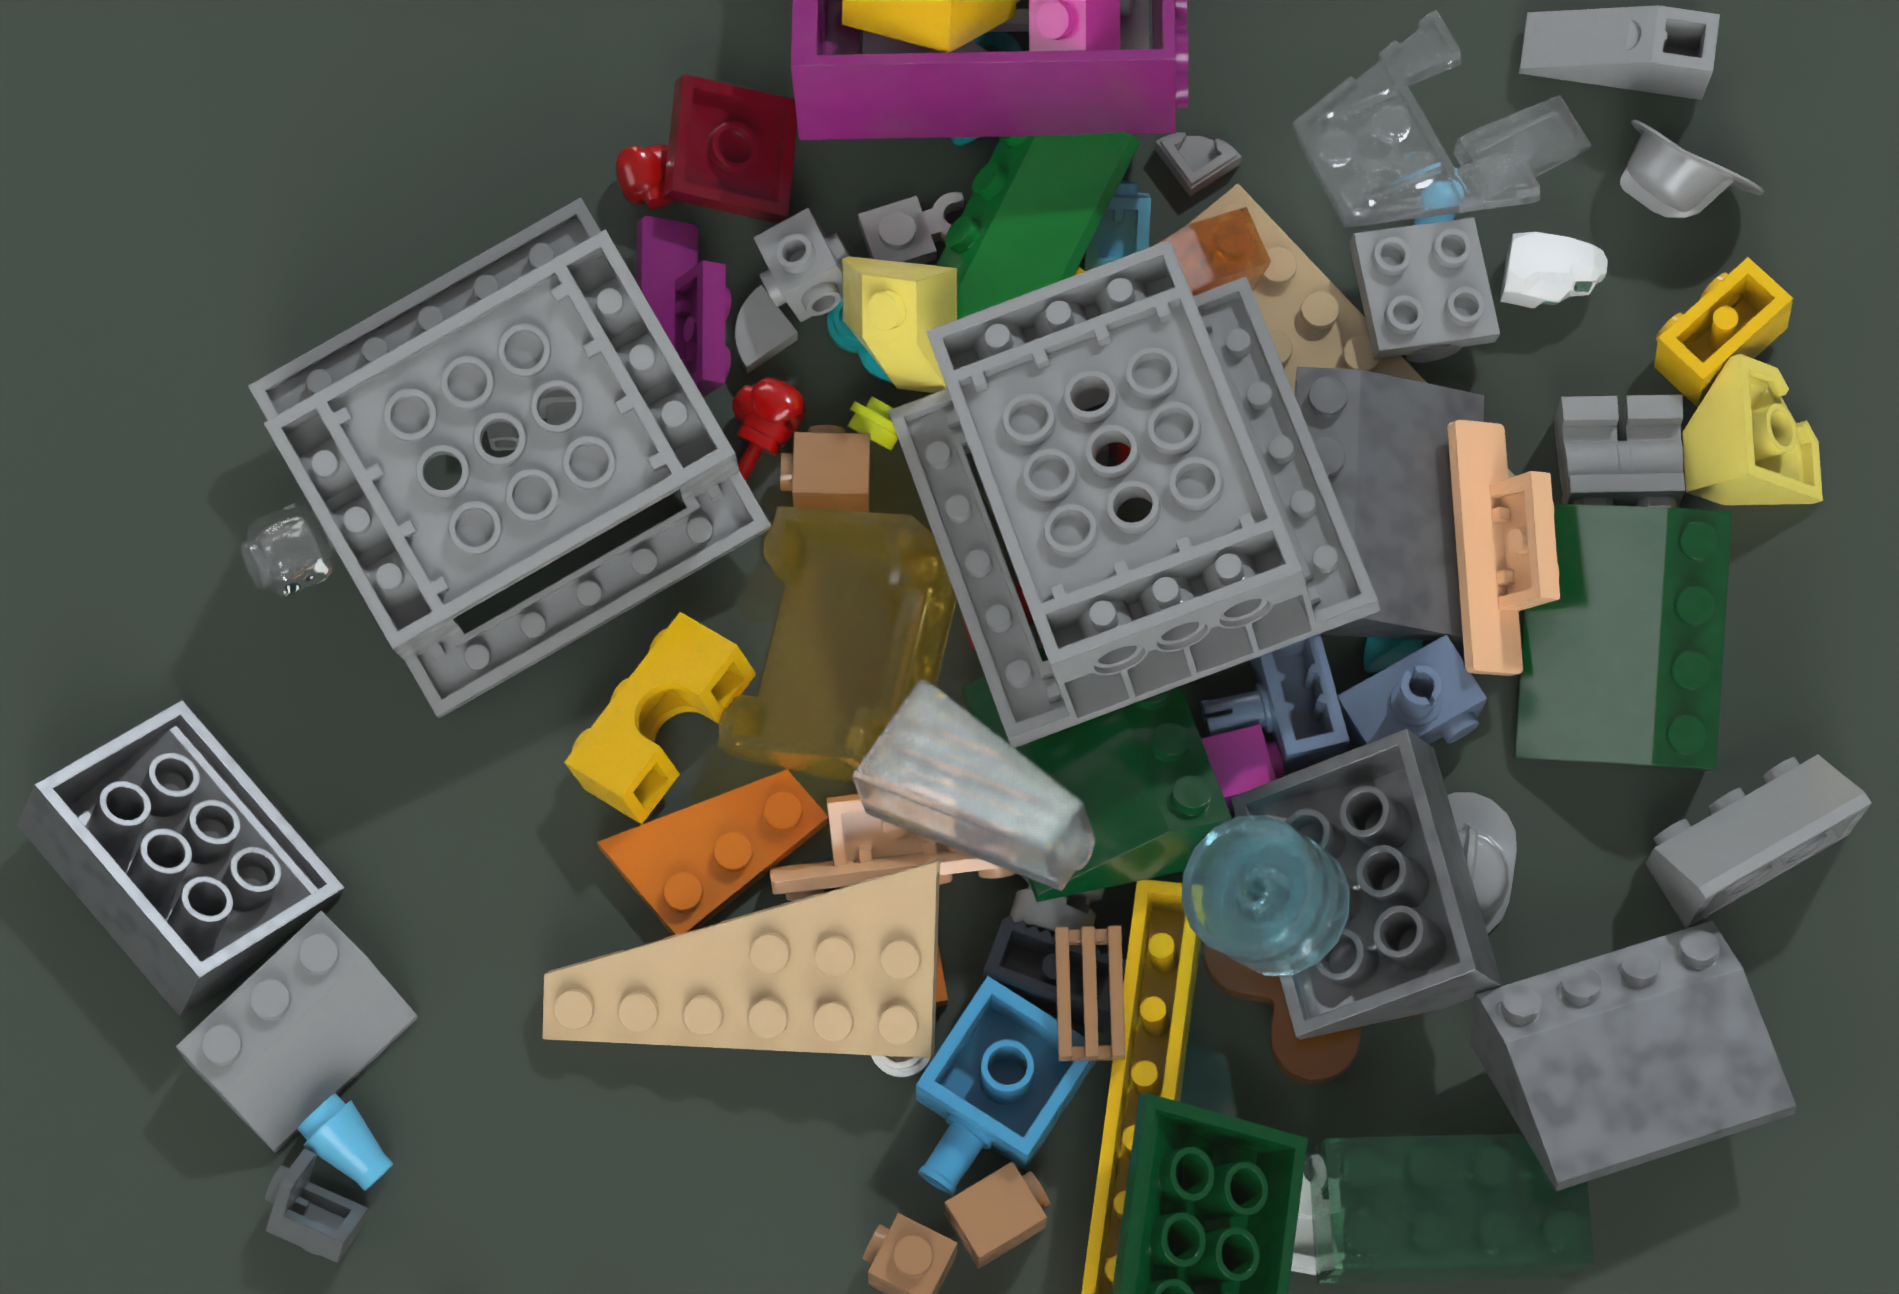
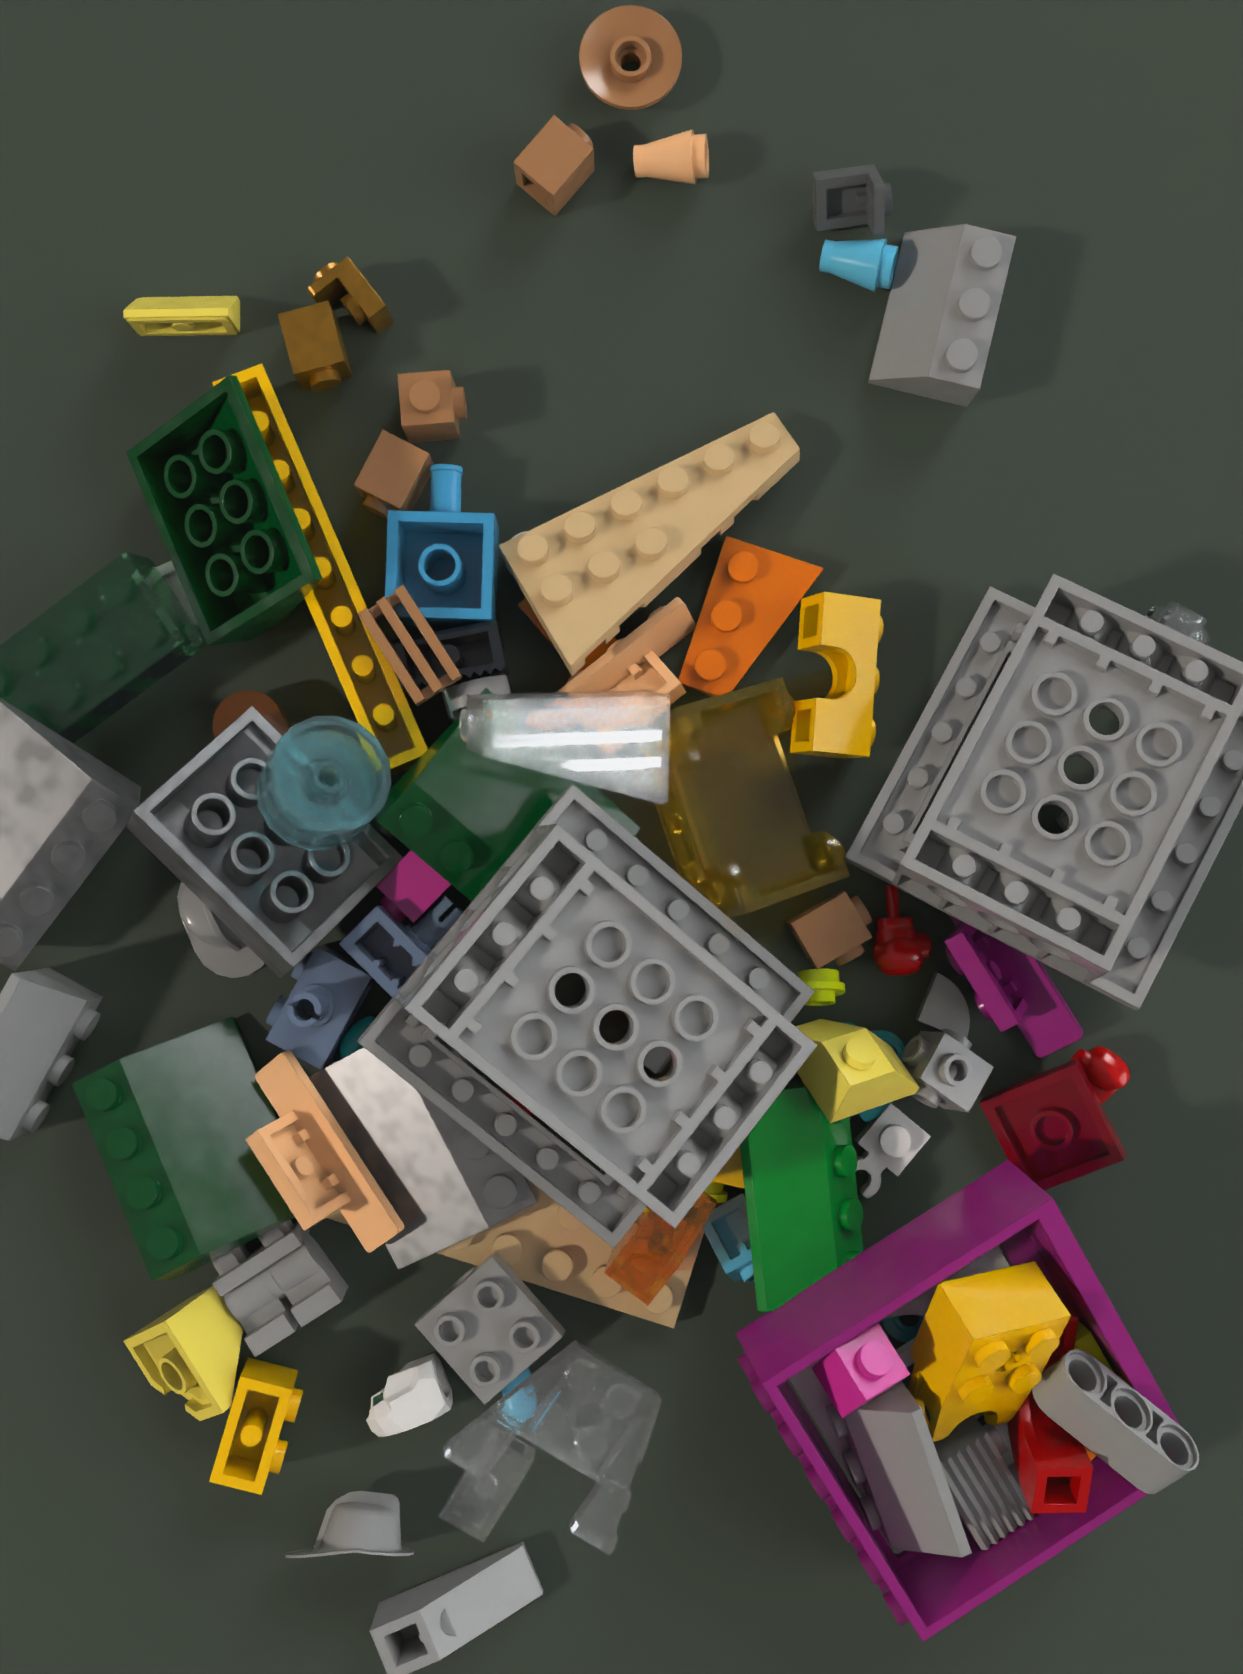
camera: 150 degrees right, 15 degrees up
flat silver slope [17,700,345,1016] -> none
light grey tile [1154,132,1241,197] -> none

